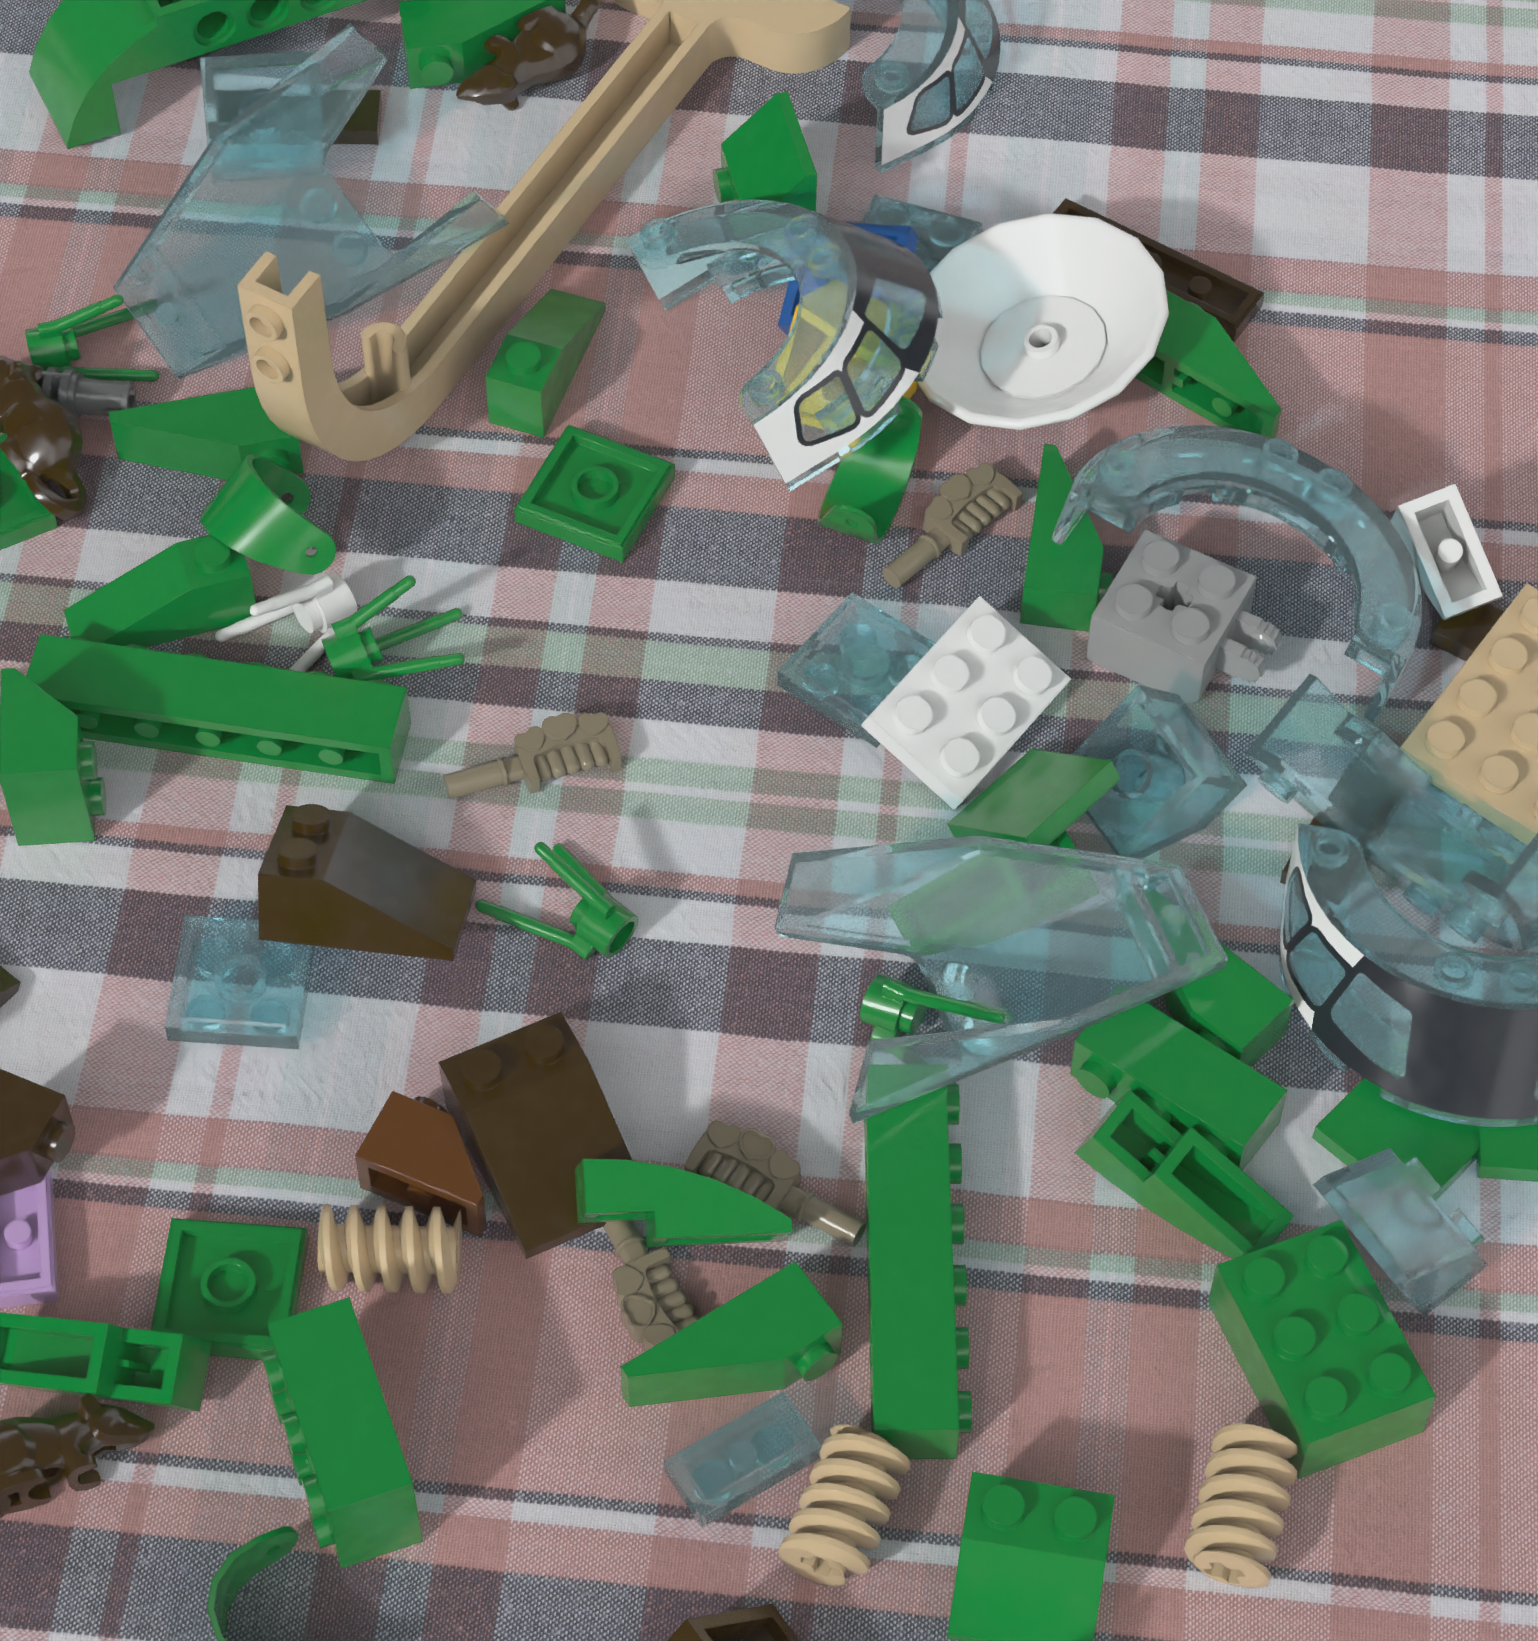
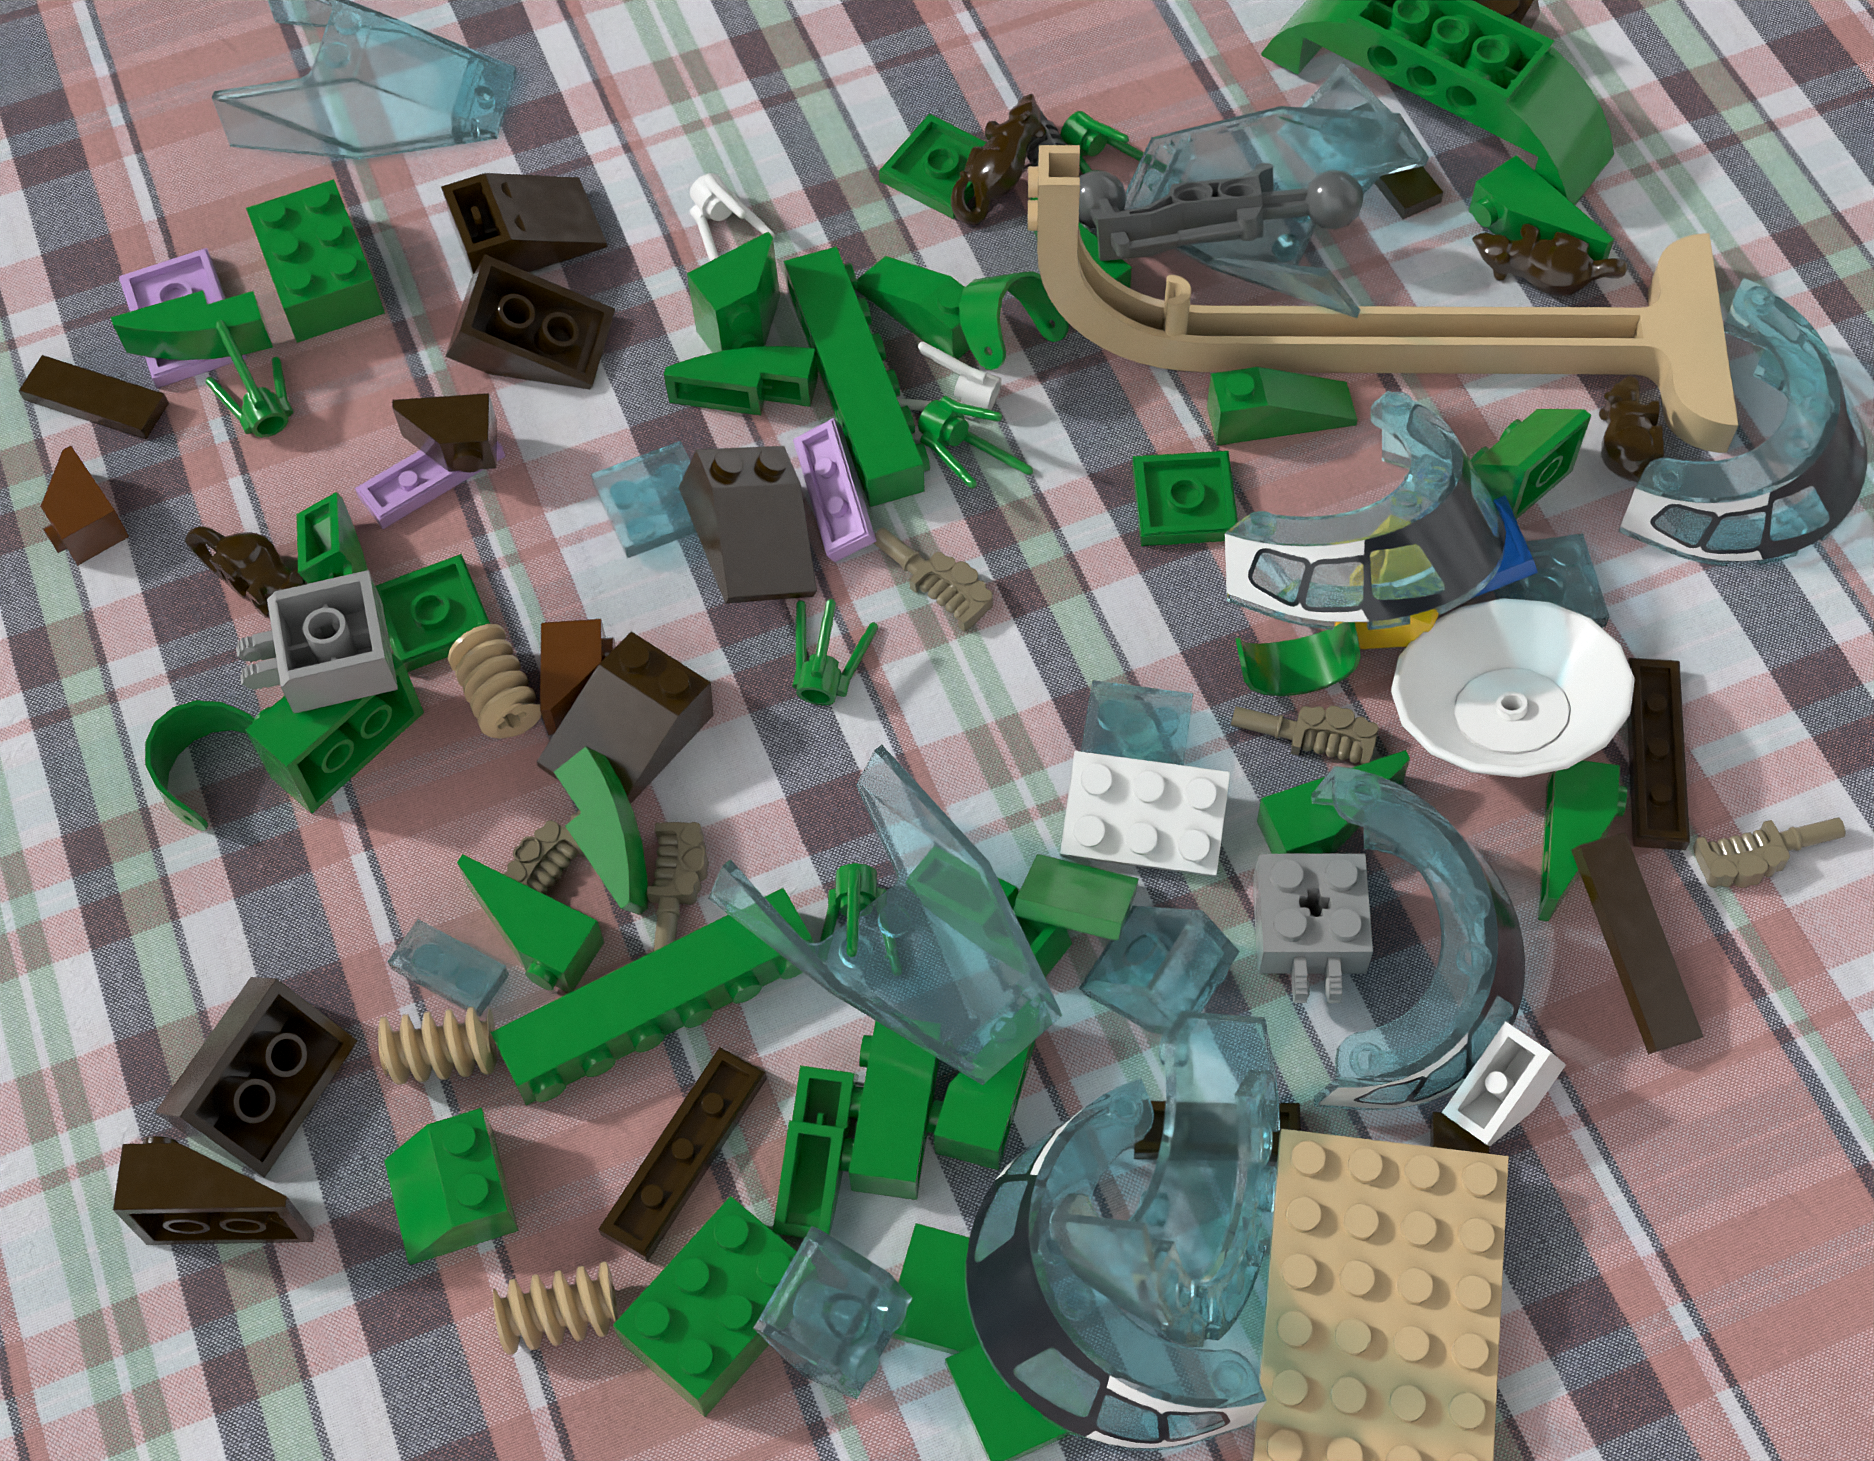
camera: 65 degrees right, 5 degrees up
none -> light grey hinge [236,570,398,714]
none -> dark brown tile [598,1047,767,1262]
none -> green slope [664,346,818,416]
none -> lavender tile [793,418,876,562]
none -> dark grey piece [1079,163,1364,261]
none -> dark brown tile [1571,833,1704,1055]
none -> dark brown animal [1599,376,1664,497]
none -> dark tan piece [1693,817,1846,888]

